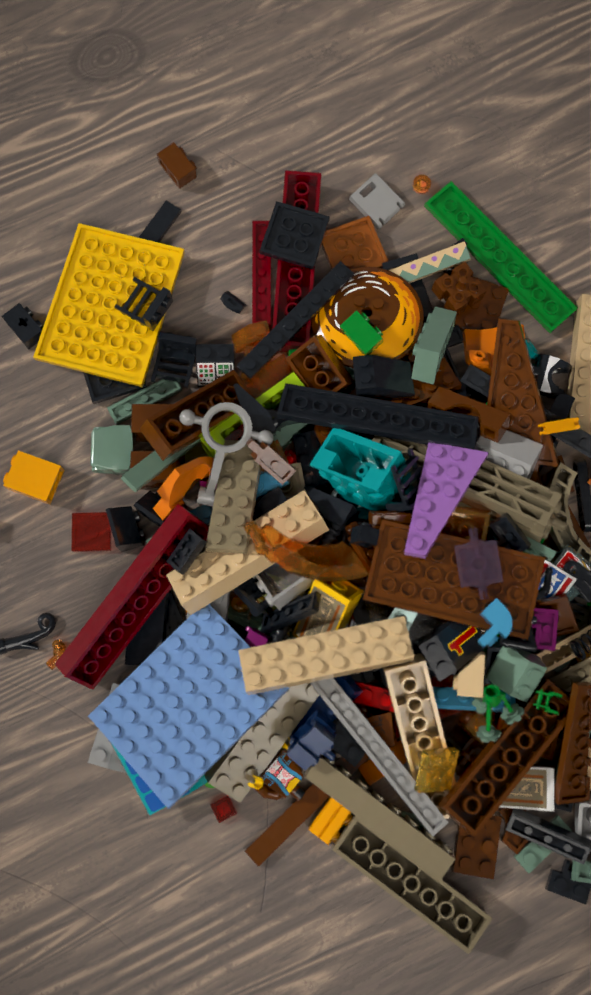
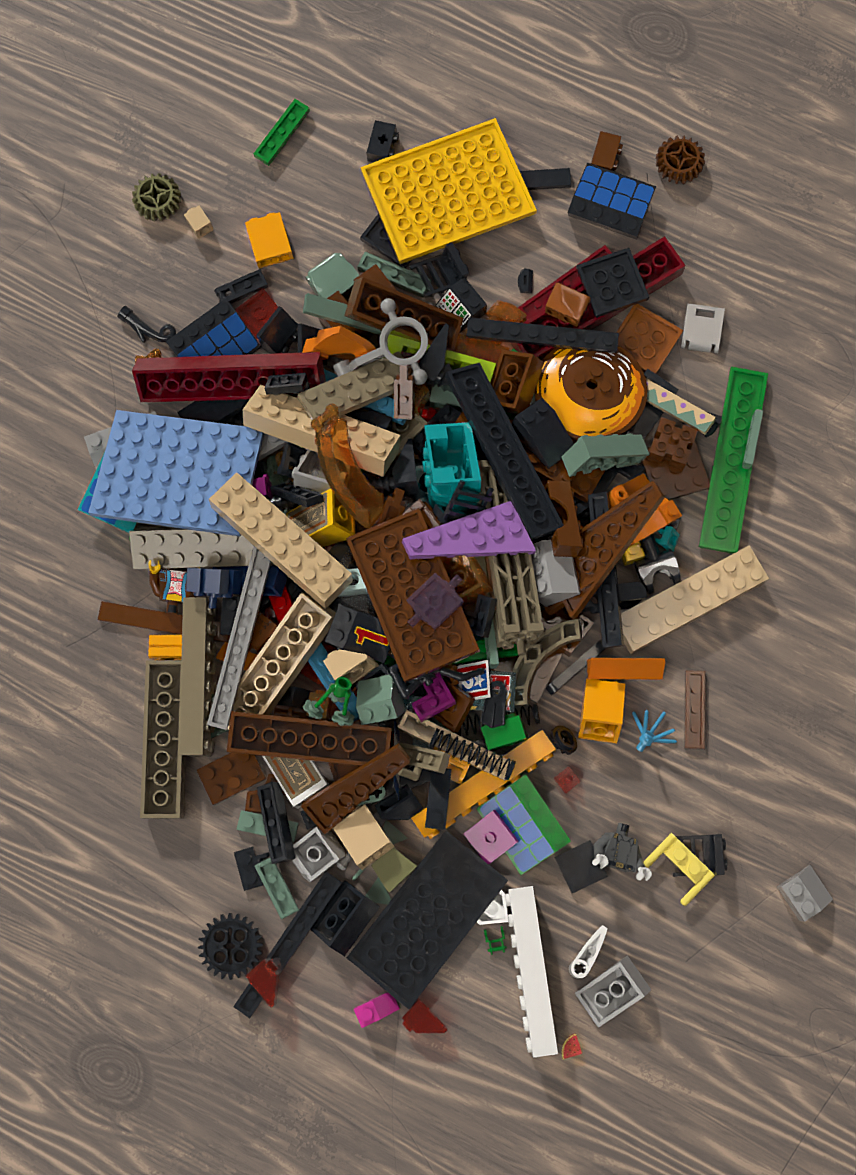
camera: 65 degrees right, 0 degrees up
black plate [114,277,173,331] -> none
clear red tile [210,795,237,823] -> none
green brick [340,310,383,355] -> none
black plate [350,523,380,548] -> none
clear orange tile [412,175,431,194] -> none
clear yellow plate [414,747,459,793] -> none
dark azure brick [477,598,512,647] -> none
green piece [533,689,563,715] -> none
light orange piece [538,417,580,435] -> none
none -> slope [166,298,261,357]
none -> black plate [214,269,268,304]
none -> dark orange piece [545,283,591,327]
none -> slope [567,163,656,240]
none -> reddish brown gear [655,135,705,185]
none -> sand green tile [742,409,763,470]

